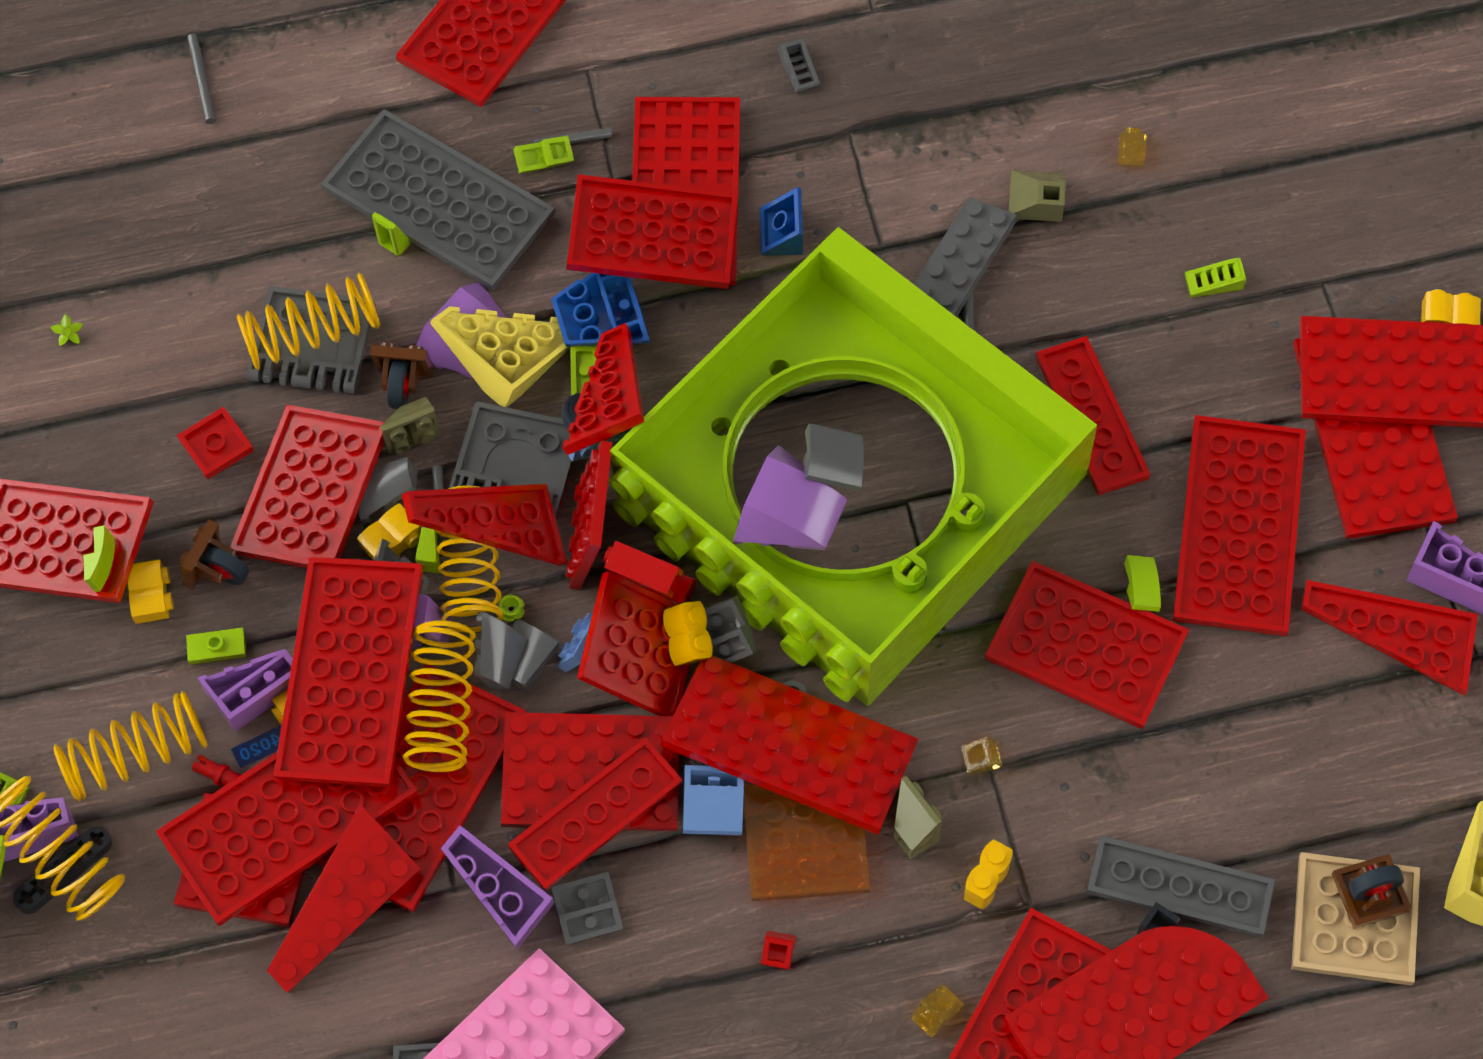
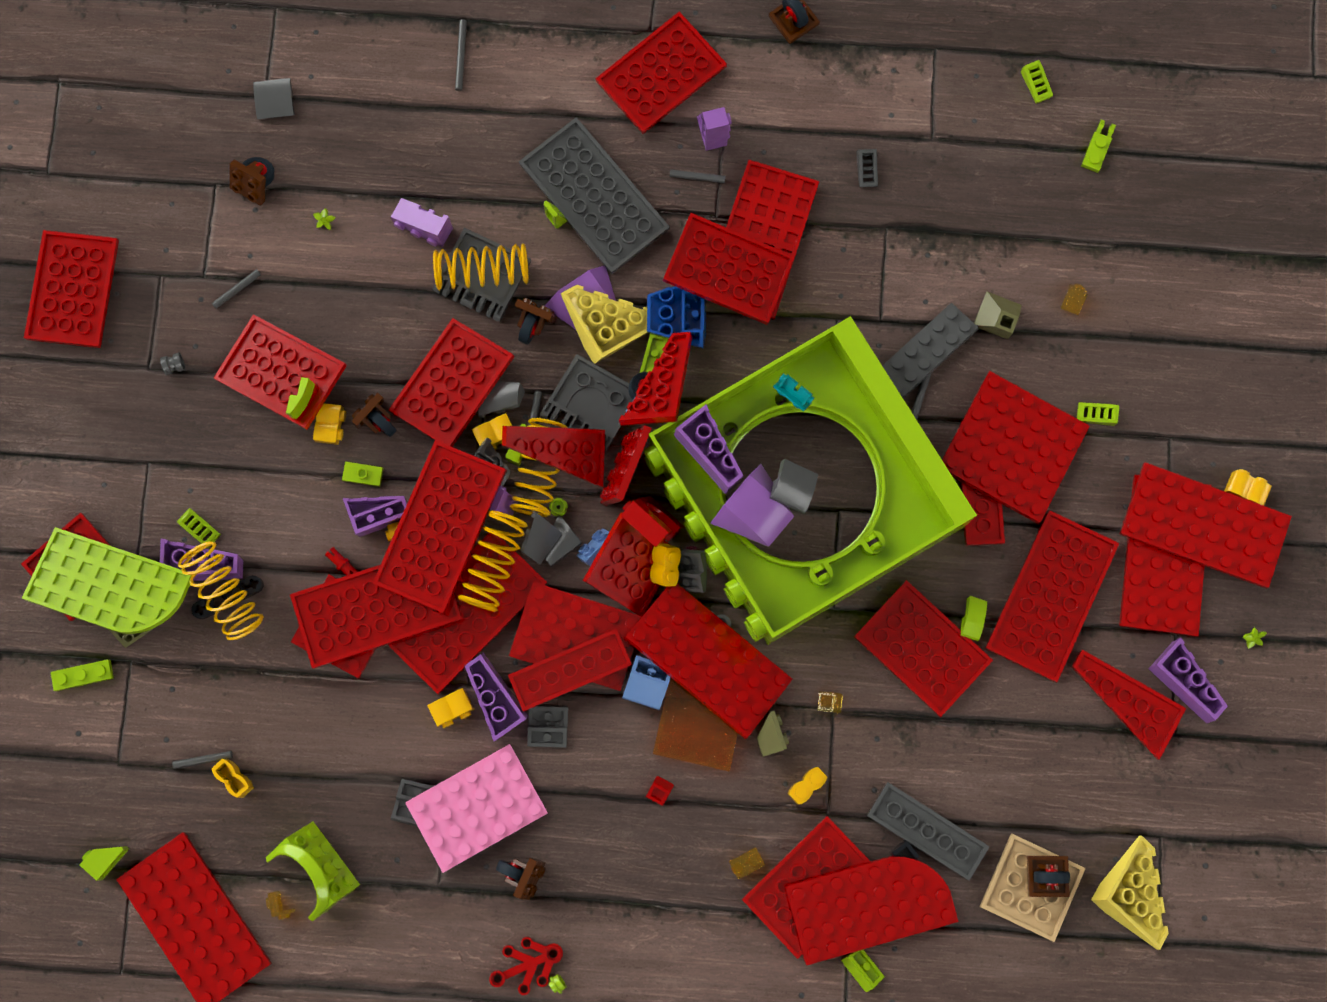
camera: 15 degrees right, 15 degrees up
yellow piece [53,691,208,802] -> none
red plate [177,406,254,480] -> none
clear blue sticker [231,725,281,768] -> none
red wing [267,804,421,993] -> none
olive slope [381,397,441,456] -> none
lime slope [513,135,574,174] -> none
blue slope [760,187,803,256] -> none
none -> wedge [391,198,453,247]
none -> yellow brick [427,688,474,729]
none -> medium lavender wedge [674,405,743,494]
none -> medium lavender wedge [697,107,731,151]
none -> teal hinge [773,374,814,411]
none -> red plate [942,371,1090,524]

